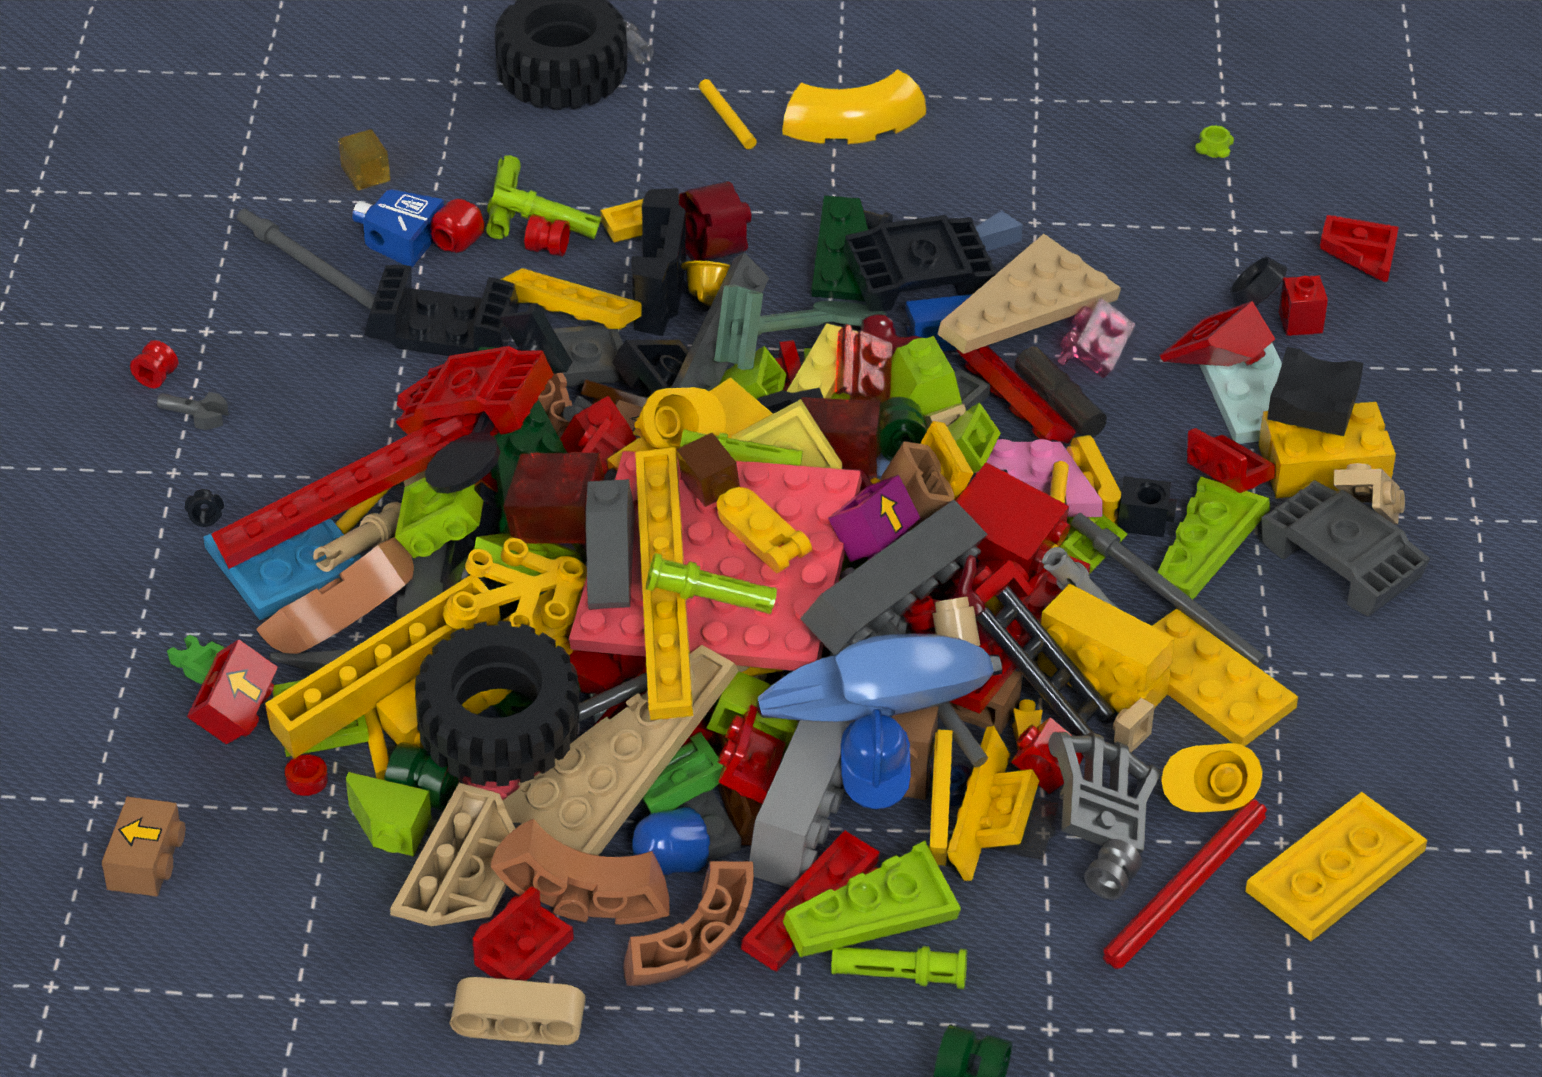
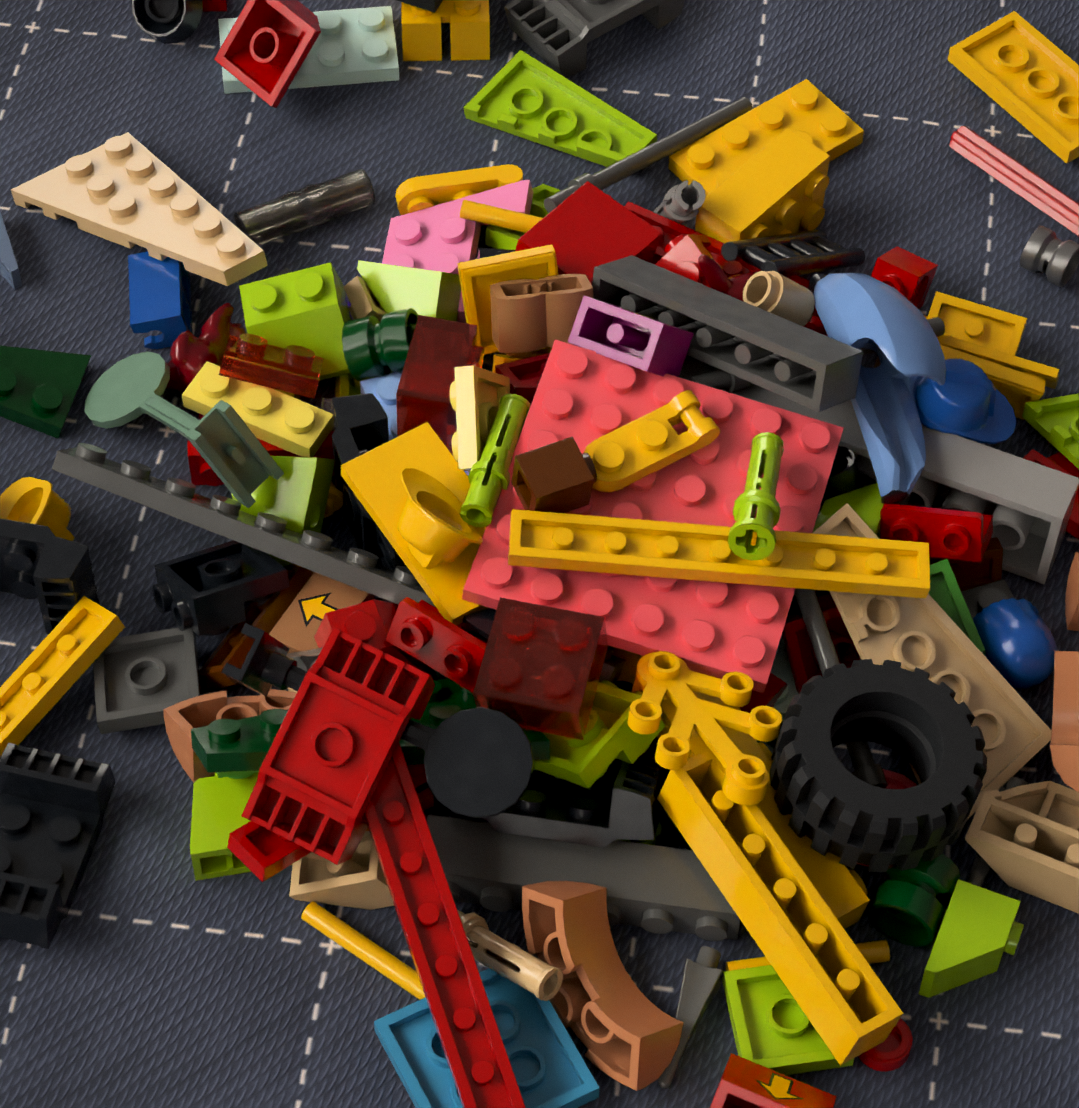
camera: 85 degrees left, 10 degrees up
lime plate [395,477,484,558] -> none
dark grey slope [586,479,635,609] -> none
black plate [843,215,997,311] -> none
red plate [956,345,1077,444] -> none
dark grey plate [1049,732,1161,854] -> none
clear pink bracket [1057,298,1136,378] -> none
tan plate [1113,698,1155,752] -> none
black brick [1117,476,1177,537] -> none
yellow piece [1161,743,1263,813] -> none
red bracket [1187,428,1275,493] -> none

